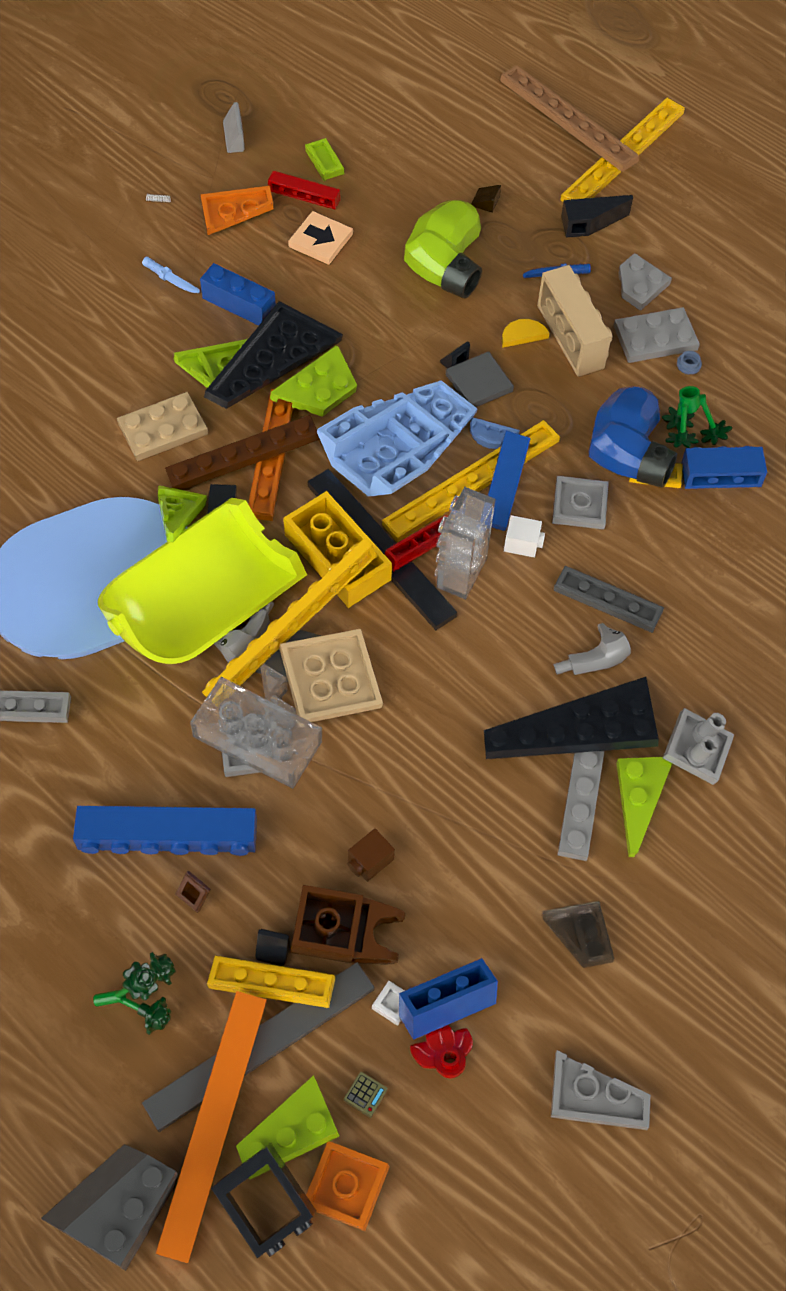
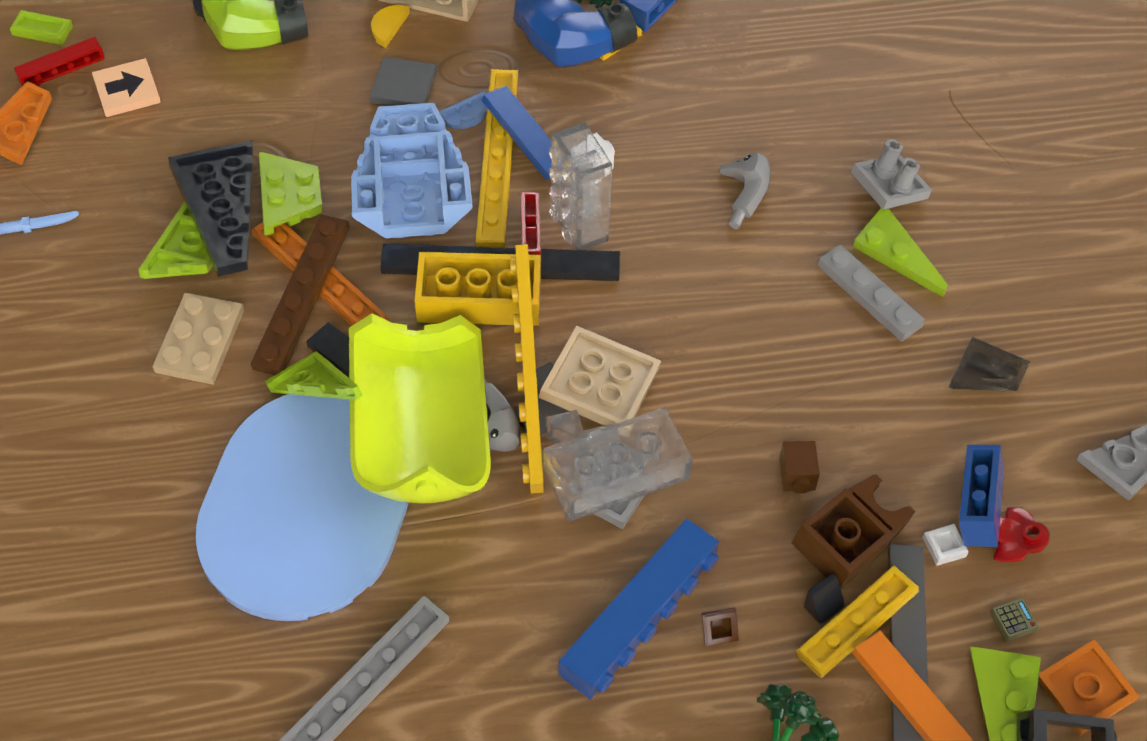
camera: 50 degrees left, 5 degrees down
blue brick [200,263,276,326] -> none
black slope [440,341,470,368] -> none
black wing [483,677,659,759] -> none
light grey tile [552,476,609,530] -> none
dark grey tile [553,566,664,633] -> none

